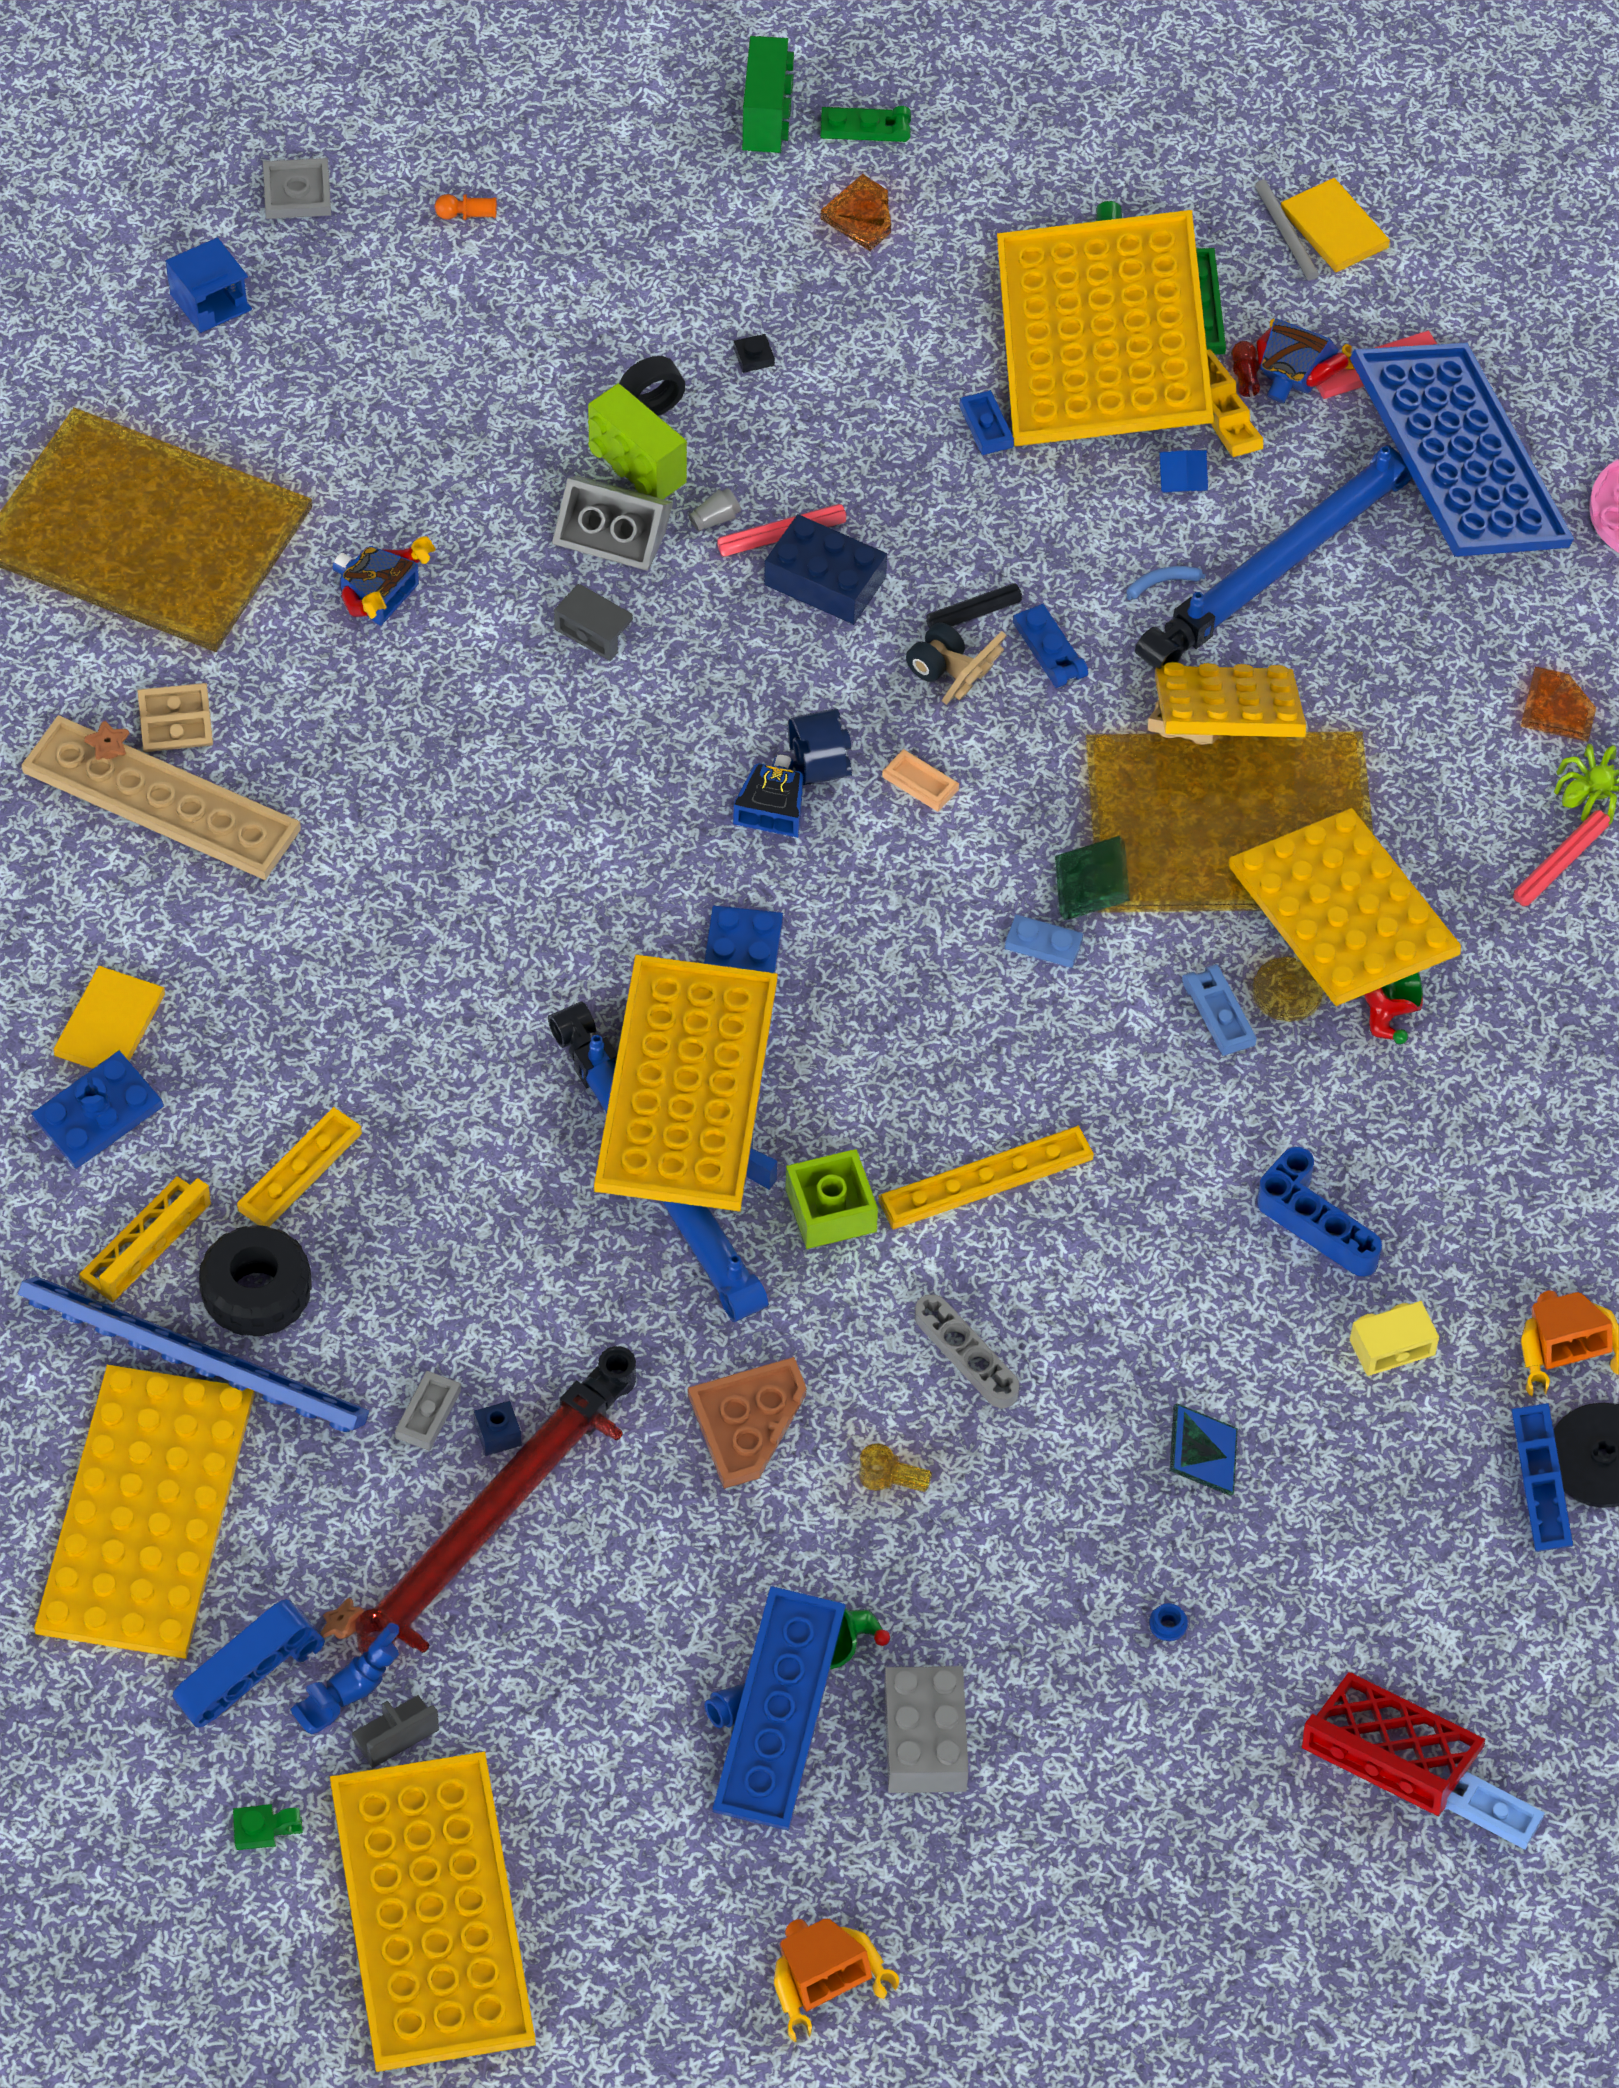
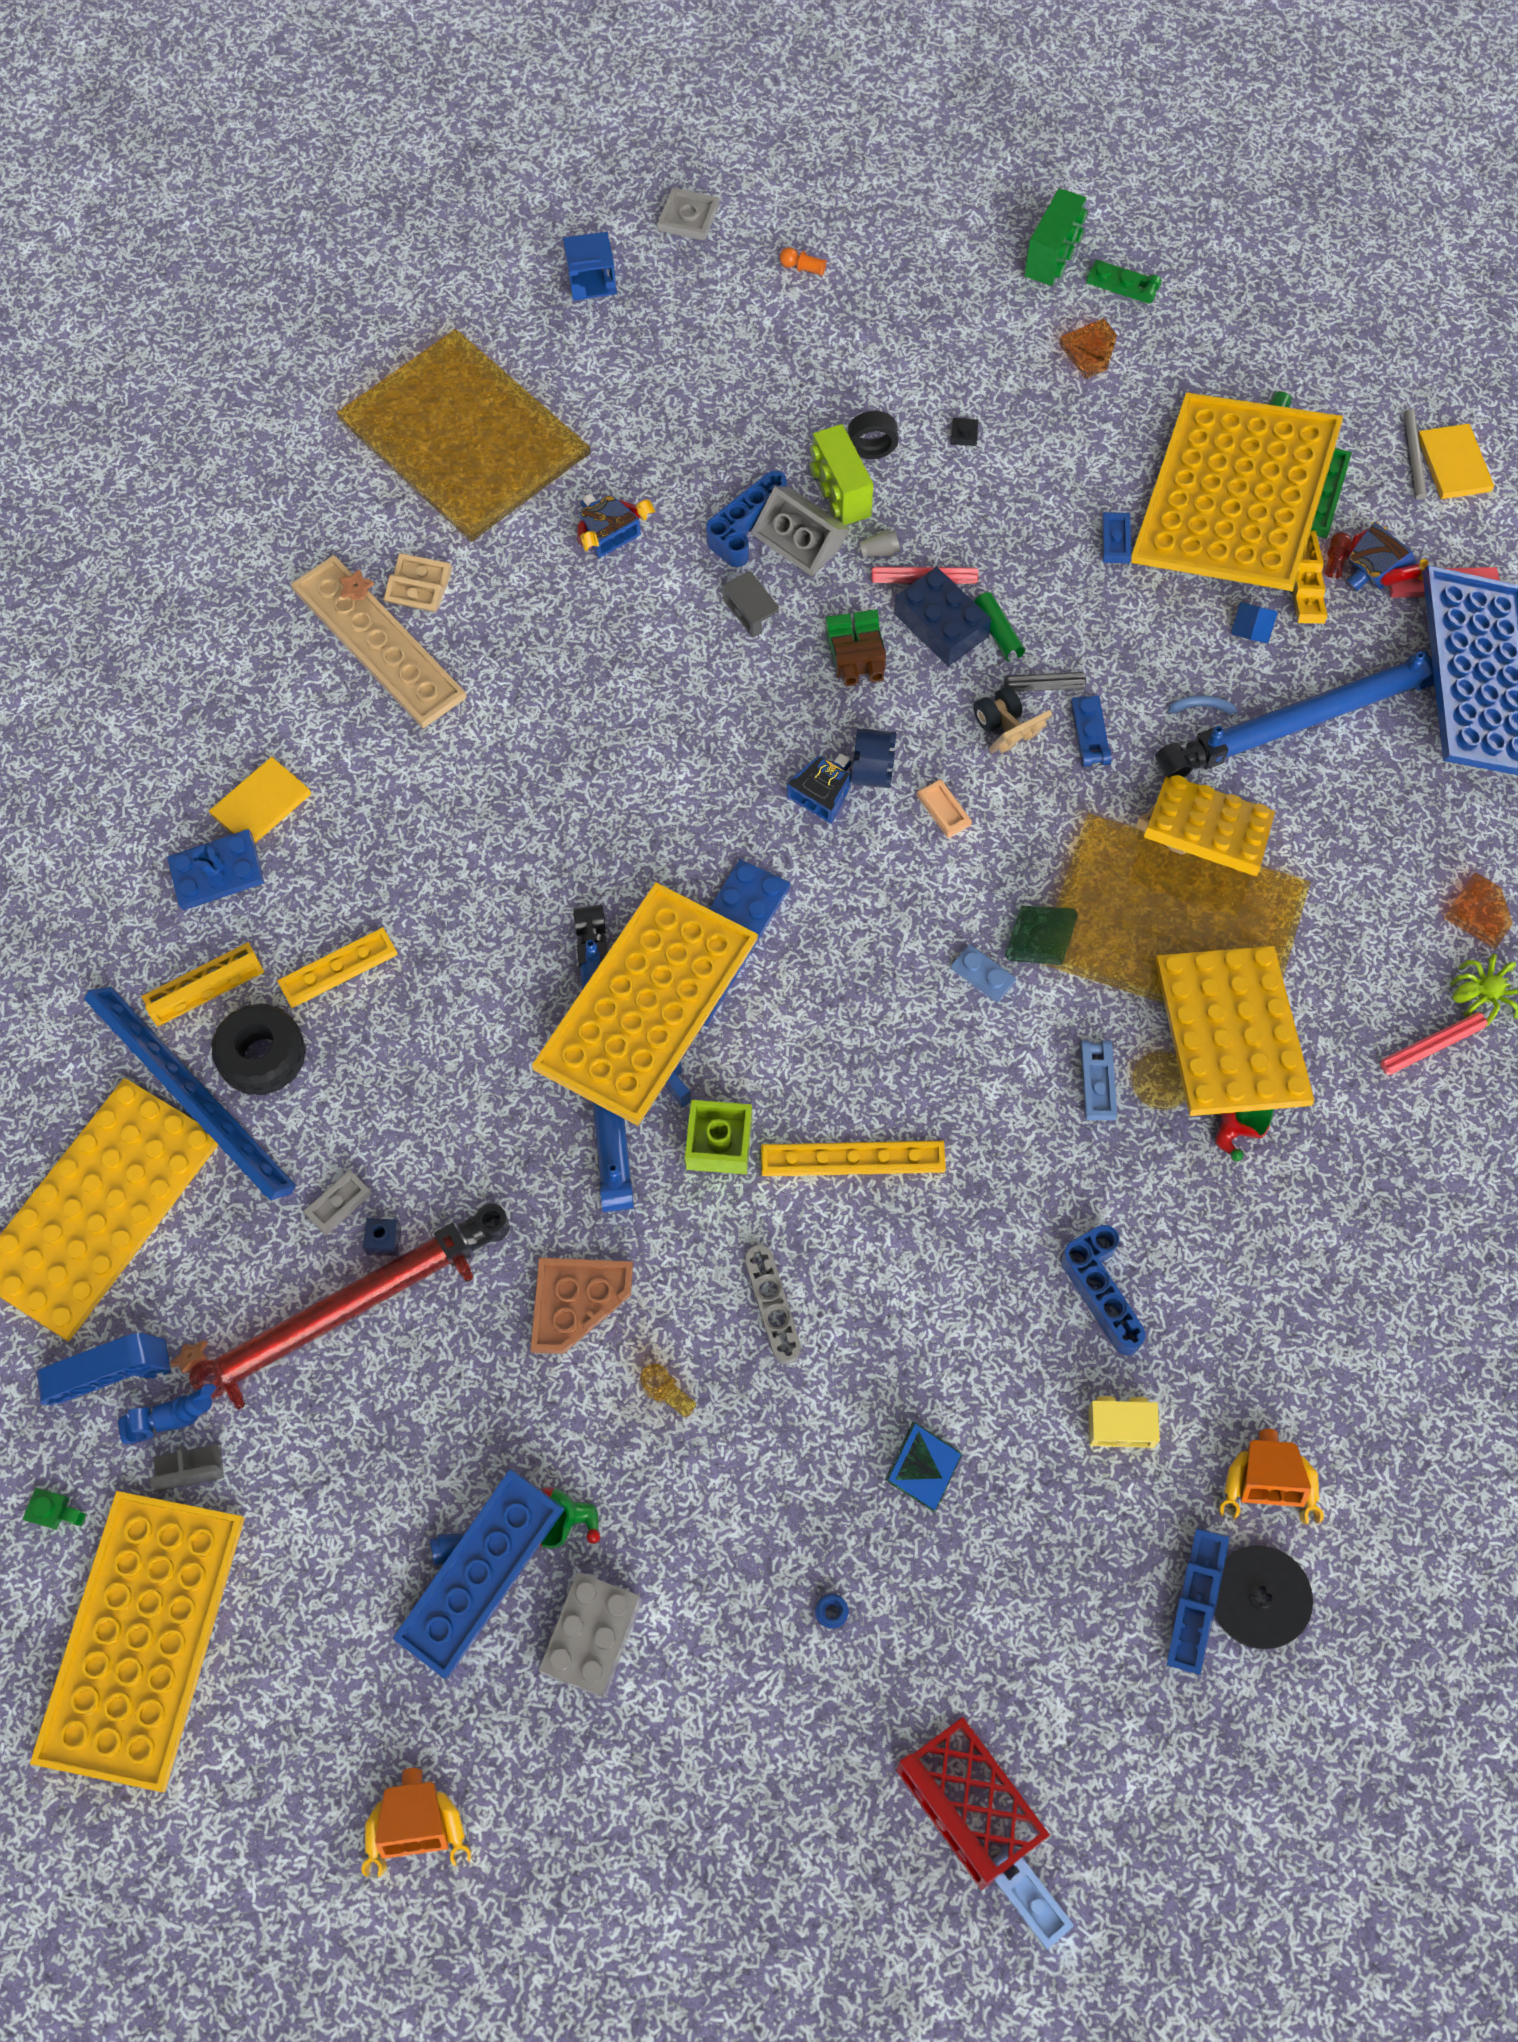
camera: 25 degrees right, 10 degrees up
none -> blue beam [706,471,787,567]
none -> reddish brown hips [825,609,886,687]
none -> green piece [974,592,1025,662]

